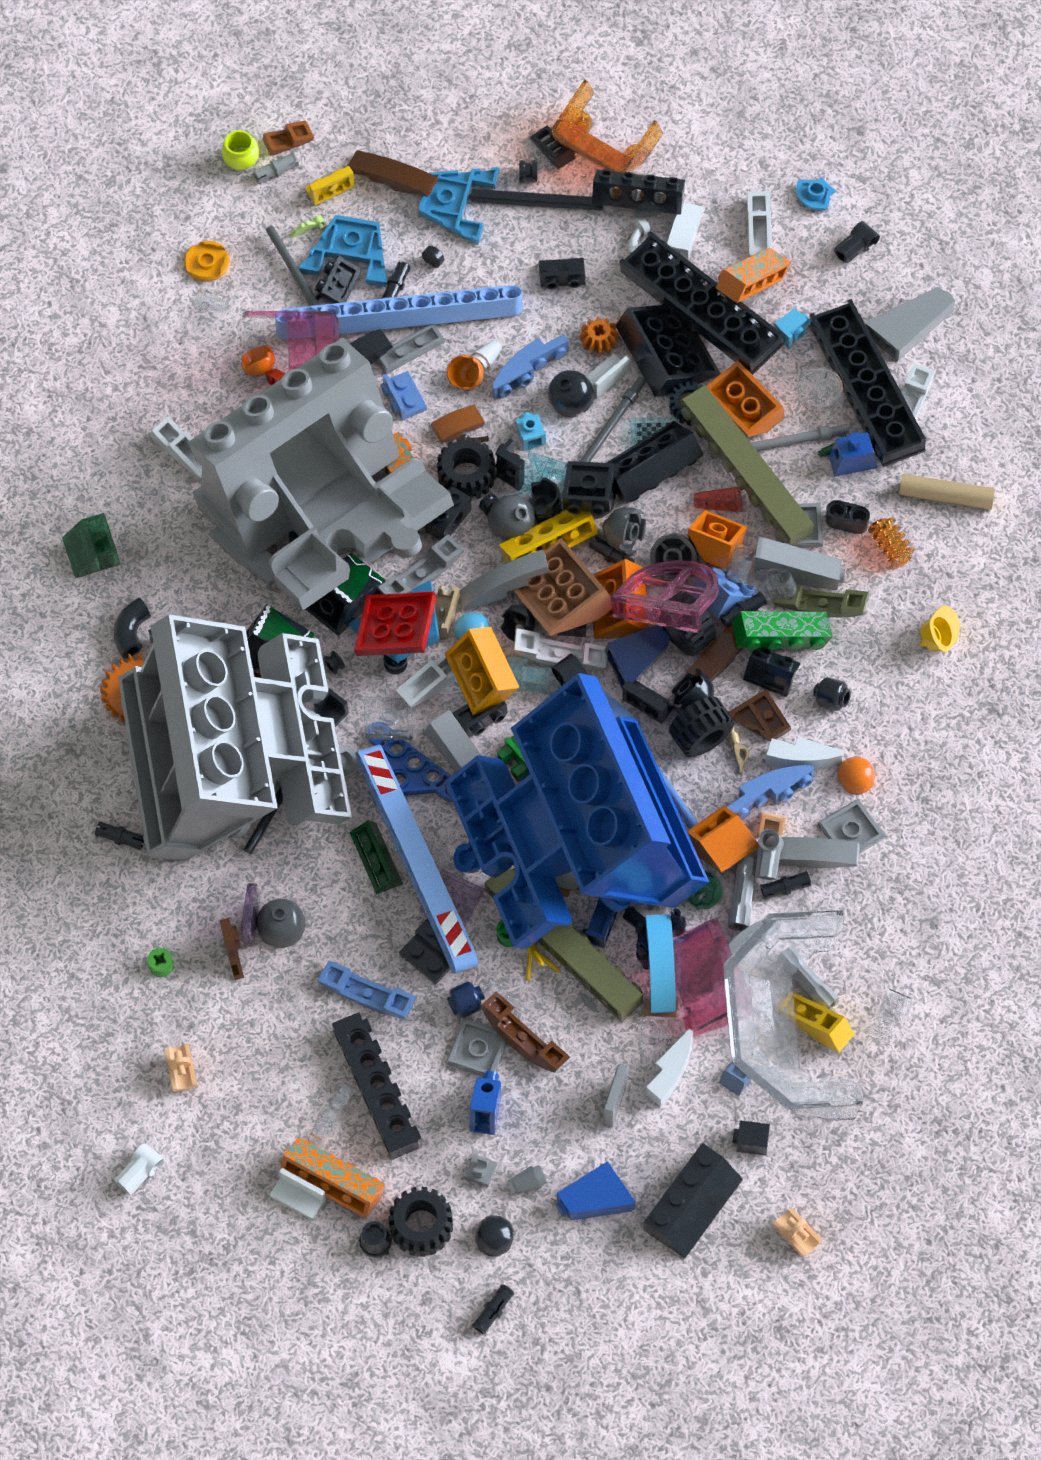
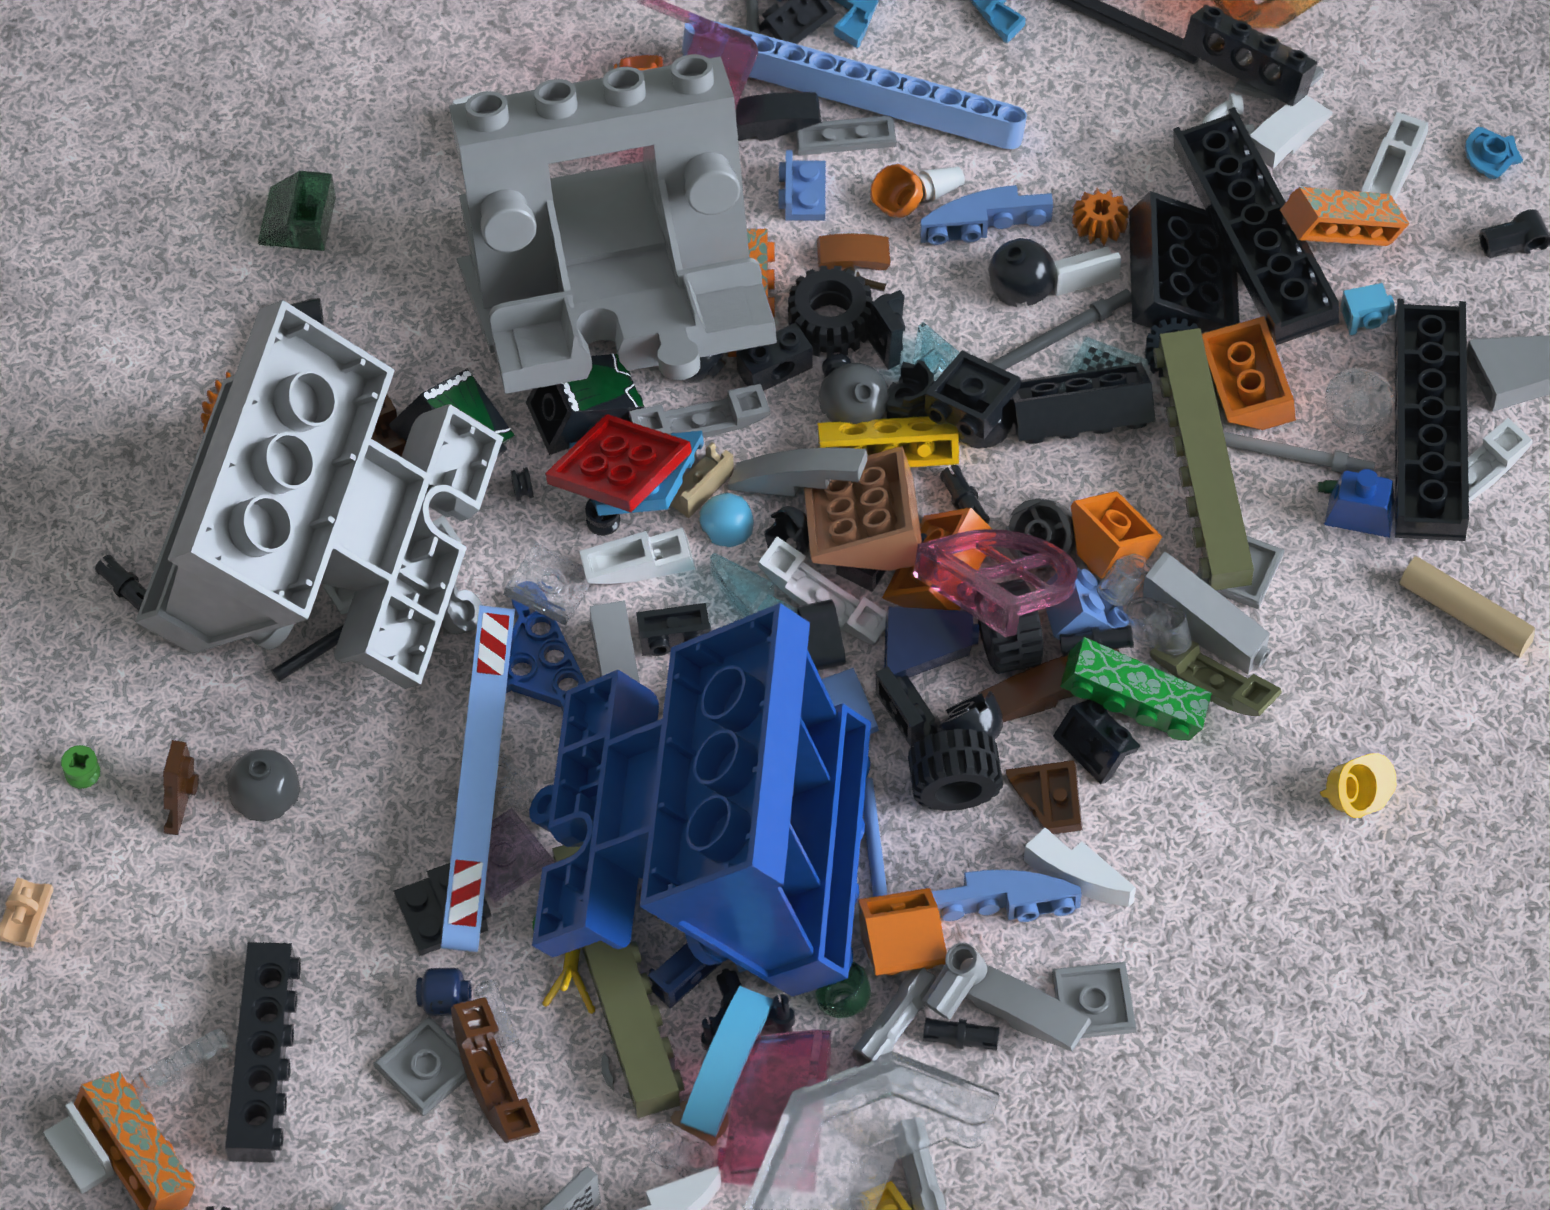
camera: 25 degrees right, 5 degrees down
clear purple tile [241,883,261,947] -> none
black panel [314,688,349,727] -> none
medium blue slope [318,960,416,1019] -> none
dark green slope [349,820,403,894] -> none
black pin [381,261,411,299] -> none
black tile [422,246,445,268] -> none
light orange slope [445,627,520,715] -> none
blue torso [470,1071,501,1135] -> none
medium azure brick [516,412,546,451] -> none
black bracket [539,258,586,289] -> none
dark grey cylinder [603,507,646,555] -> none
clear red slope [693,487,743,512] -> none
tan hand [728,727,749,774] -> none
light nougat slope [757,812,787,837] -> none
black head [813,677,851,711] -> none
black beam [825,500,870,534] -> none
orange hair [837,756,875,795] -> none
clear orange piece [868,517,915,569] -> none

